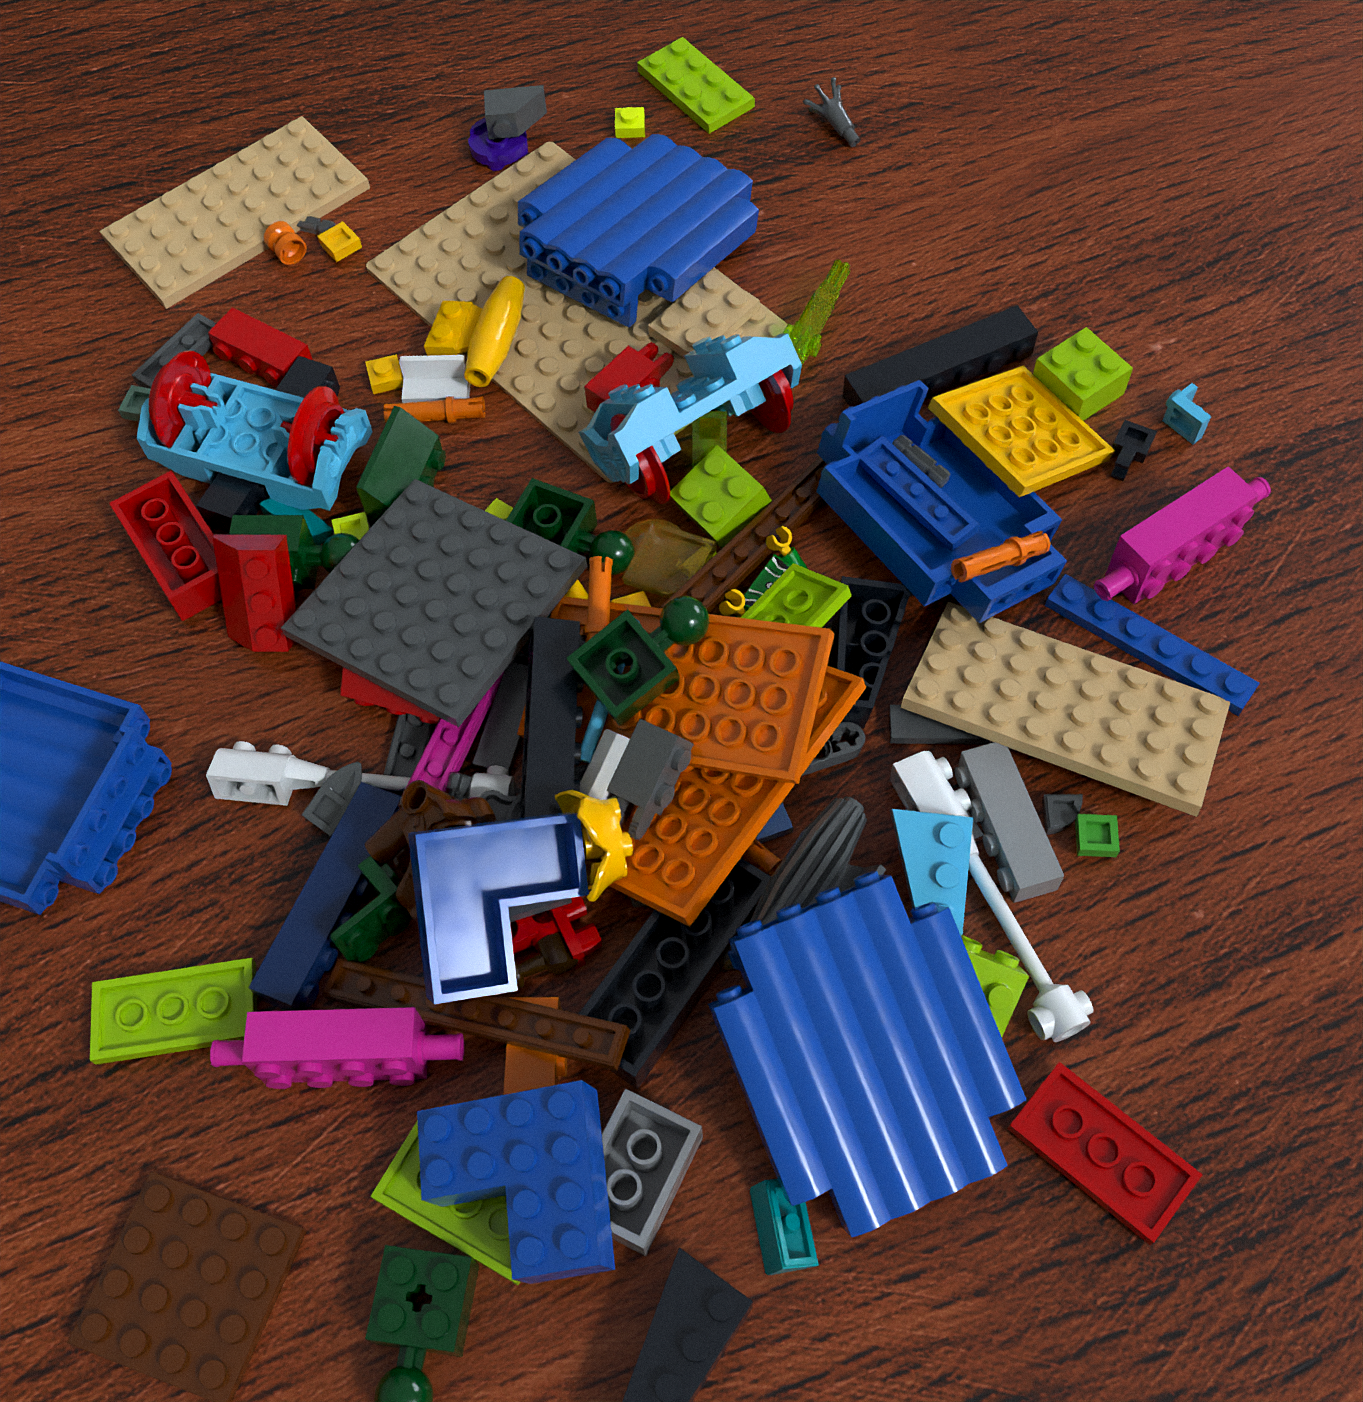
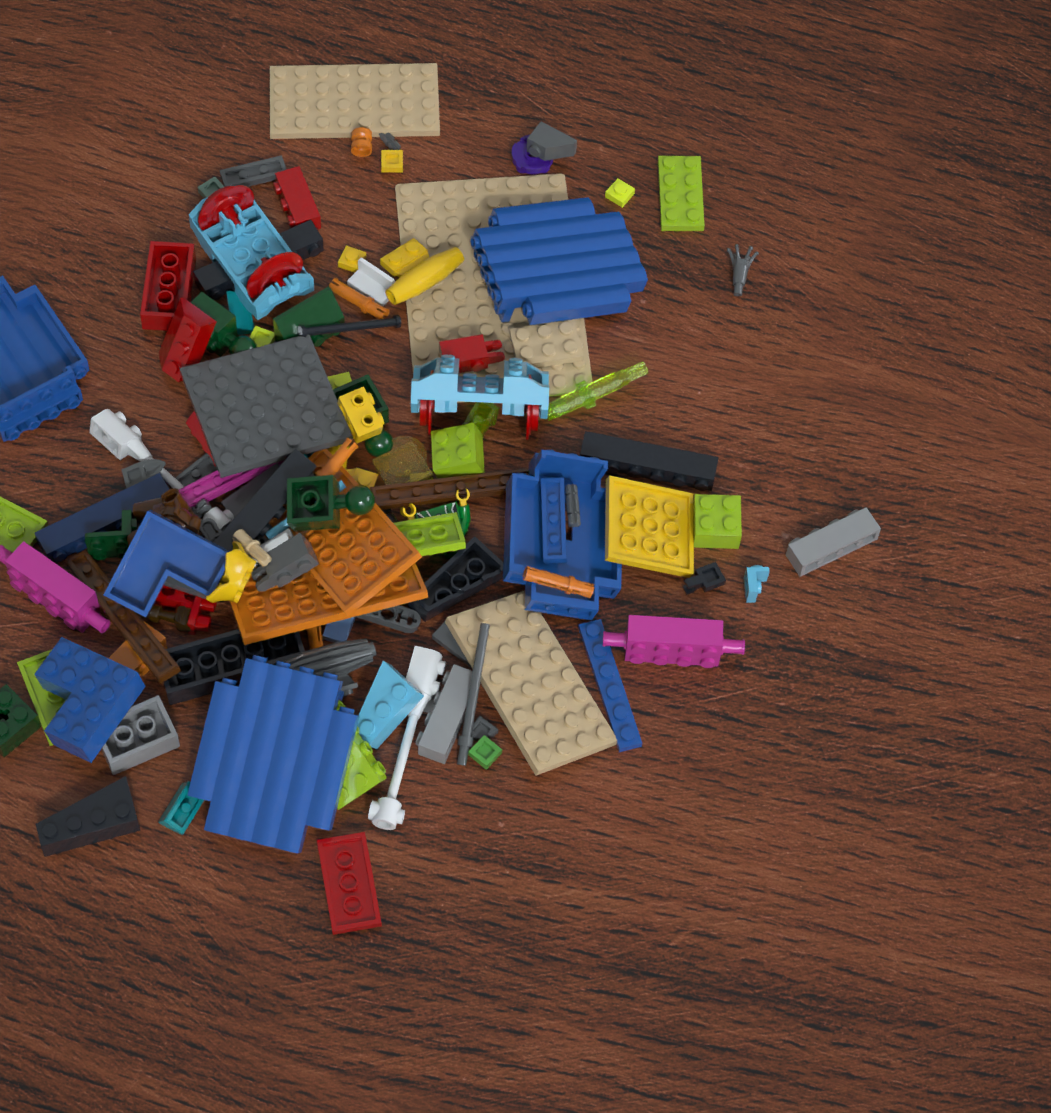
camera: 30 degrees right, 0 degrees up
none -> tan axle [232,529,272,566]
none -> black bar [298,315,401,337]
none -> yellow brick [337,387,384,444]
none -> dark grey bar [457,623,490,766]
none -> light grey brick [786,507,881,577]

